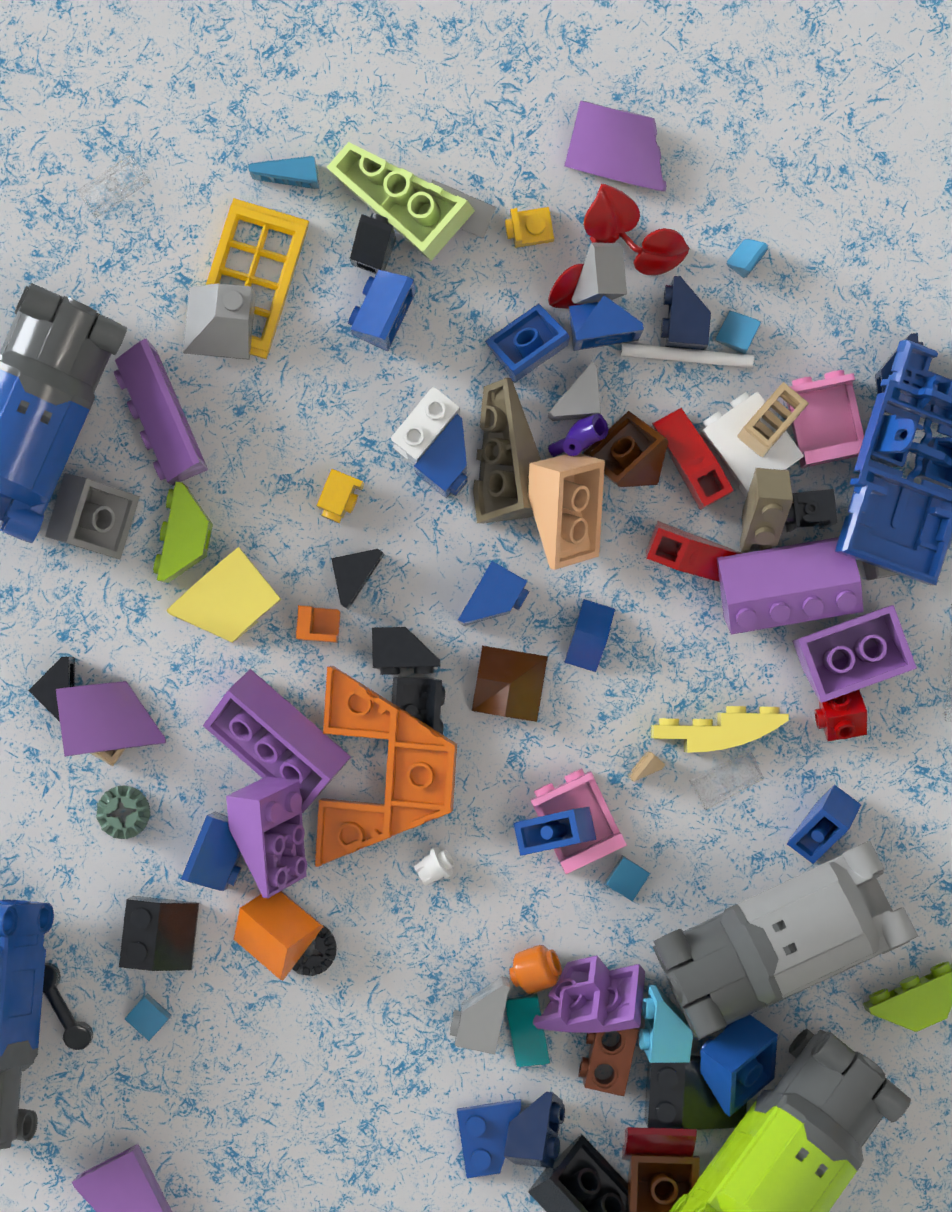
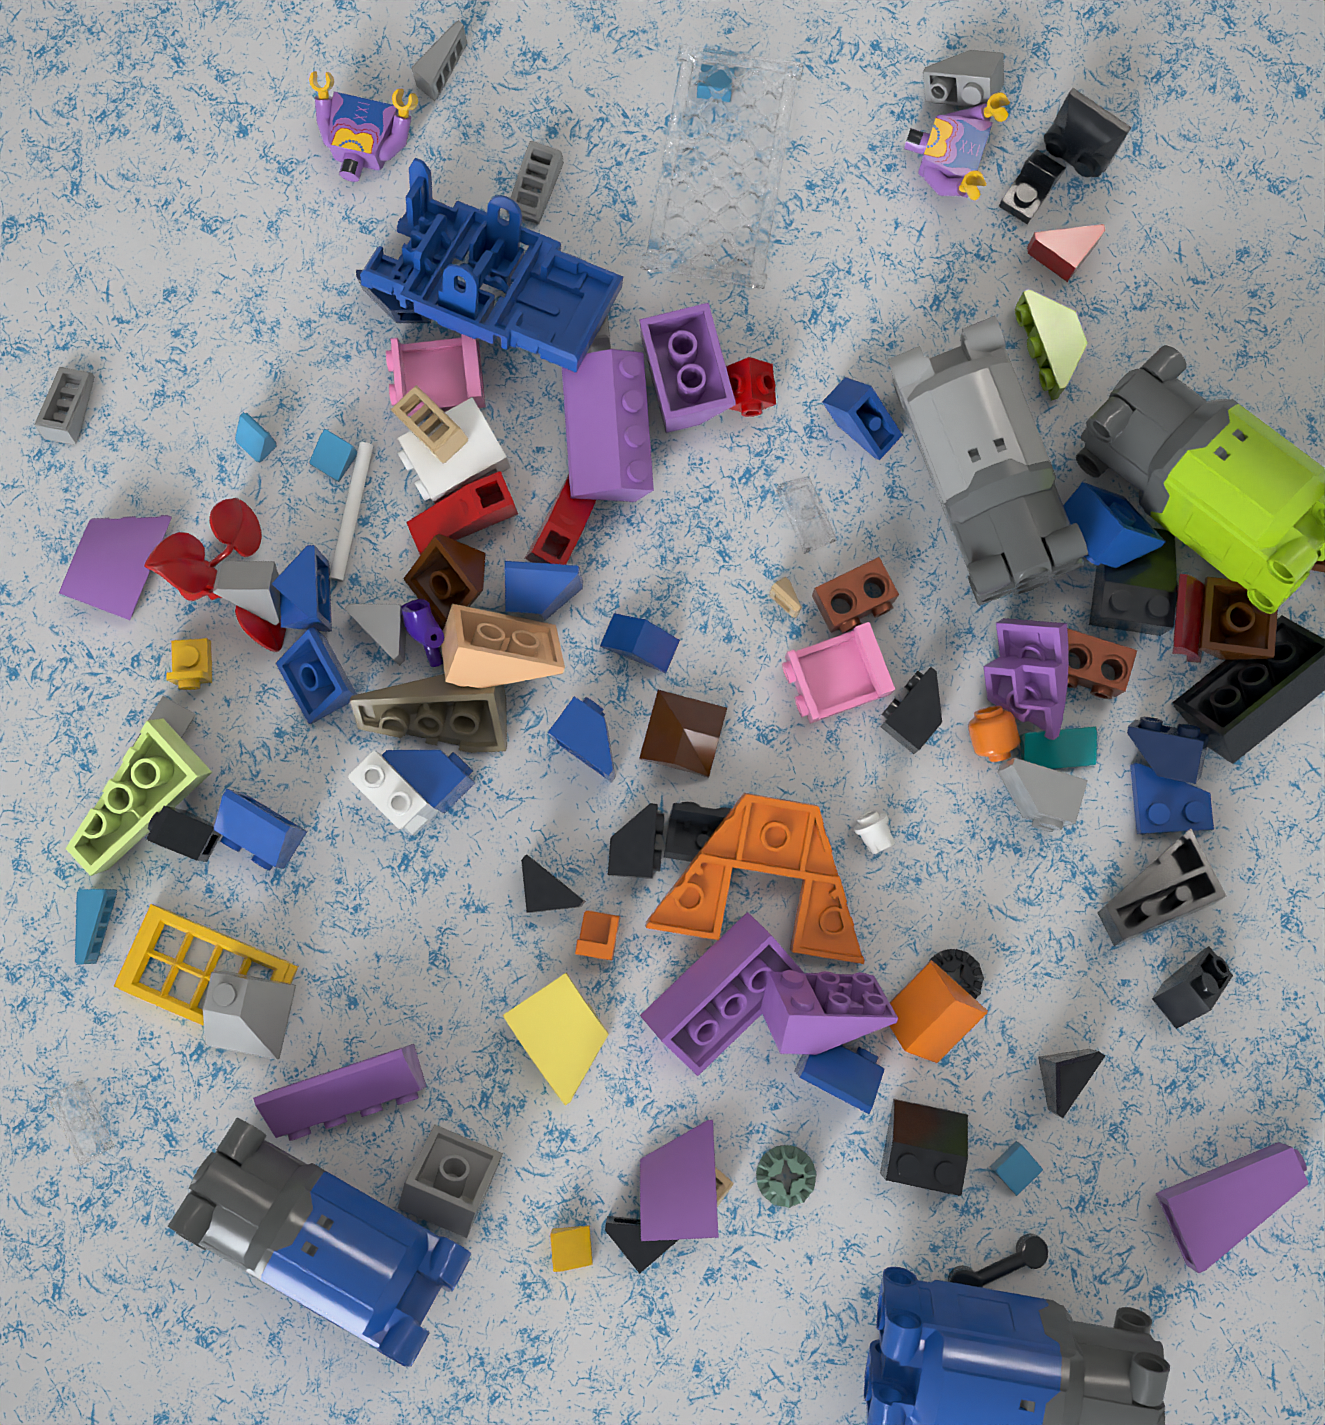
camera: 80 degrees left, 5 degrees down
lime slope [153,482,213,583] -> none
yellow brick [316,469,364,523] -> none
blue slope [513,807,597,856] -> none
dark azure slope [605,855,651,902] -> none
medium azure slope [639,985,693,1063] -> none
light yellow slope [651,706,789,753] -> none
dark blue slope [660,276,711,350] -> none
dark tan hinge [740,468,793,553] -> none
black hinge [785,489,838,532] -> none
none -> light grey slope [34,367,95,445]
none -> blue slope [505,561,583,621]
none -> yellow slope [550,1225,593,1272]
none -> copper brick [812,557,899,633]
none -> black slope [880,667,942,754]
none -> black slope [1038,1049,1105,1118]
none -> black wedge [1097,829,1226,946]
none -> black slope [1152,946,1233,1029]

